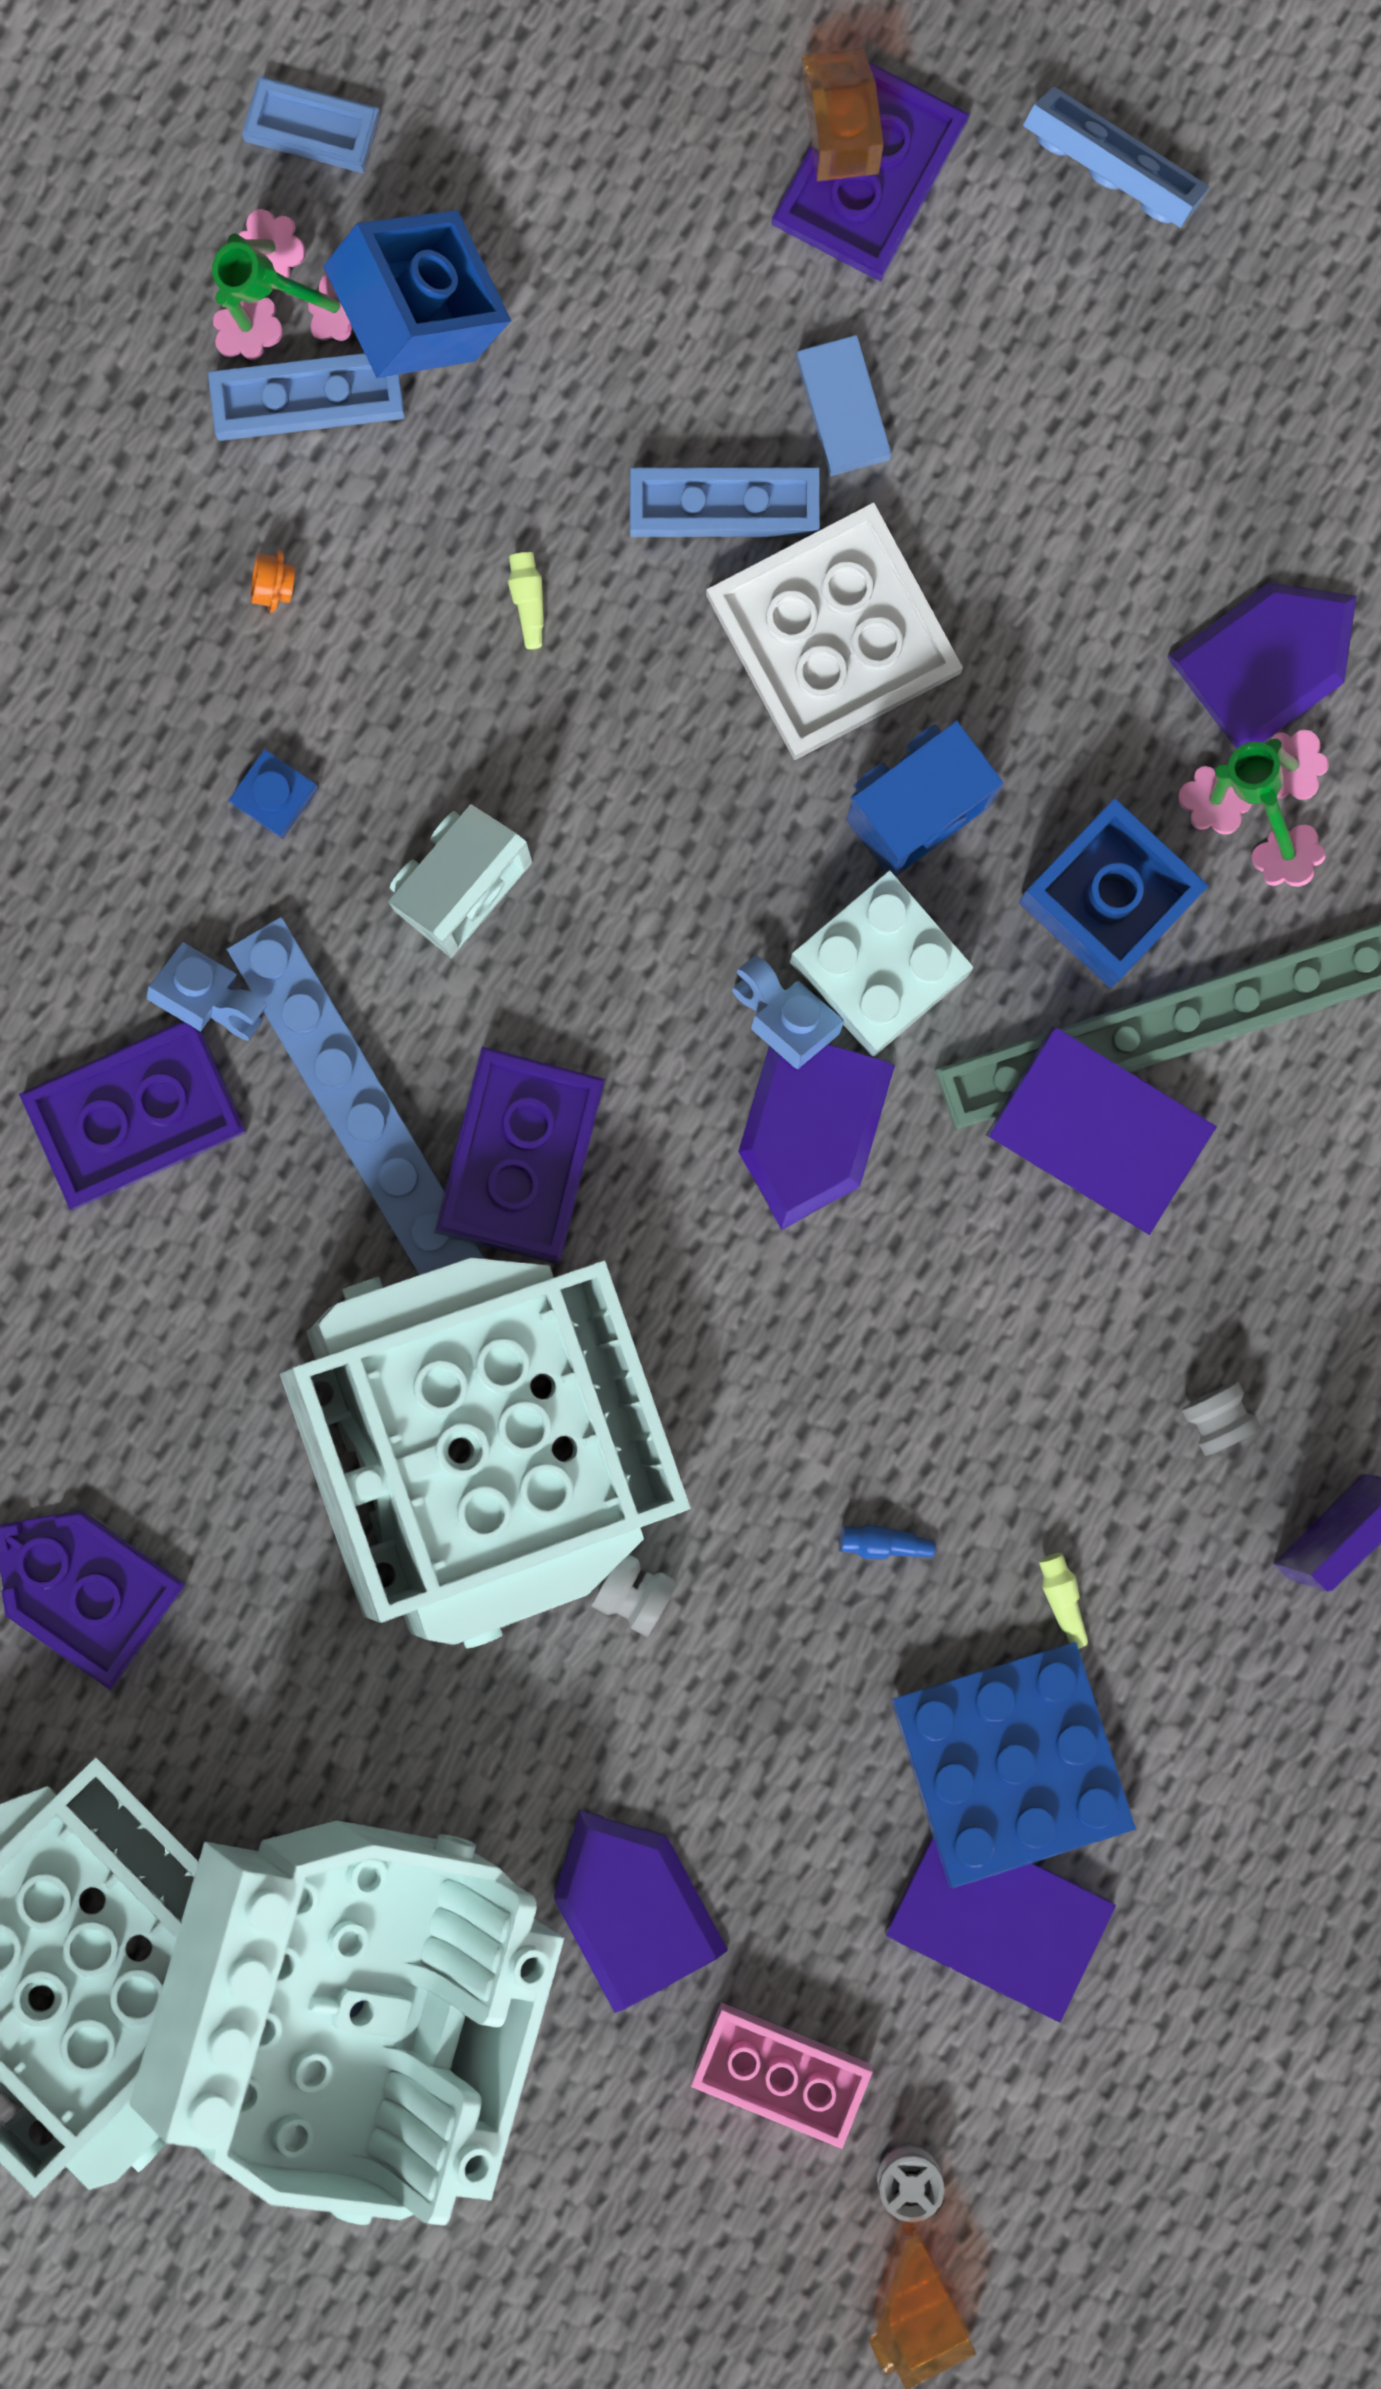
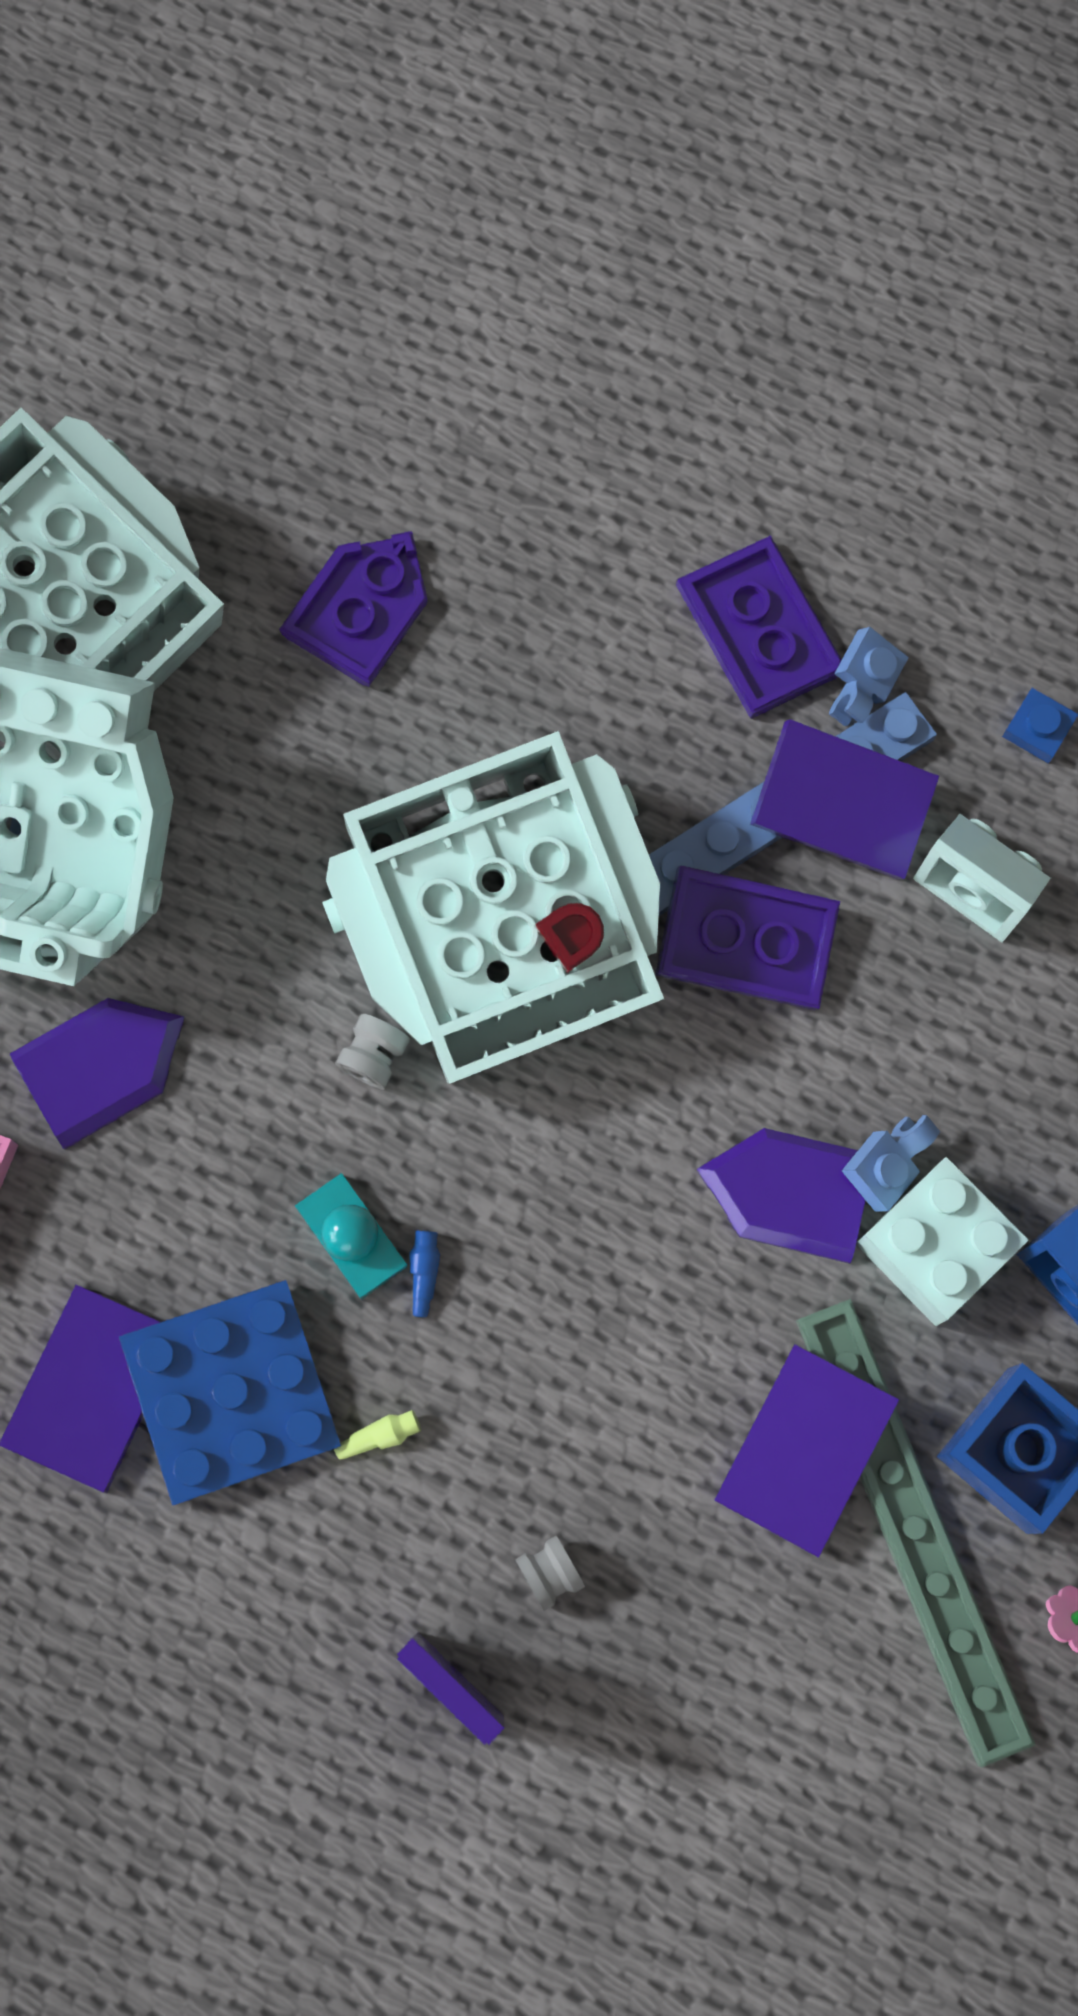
camera: 85 degrees right, 10 degrees down
none -> teal tile [295,1173,408,1300]
none -> dark red tile [534,903,604,973]
none -> dark purple tile [750,719,939,880]

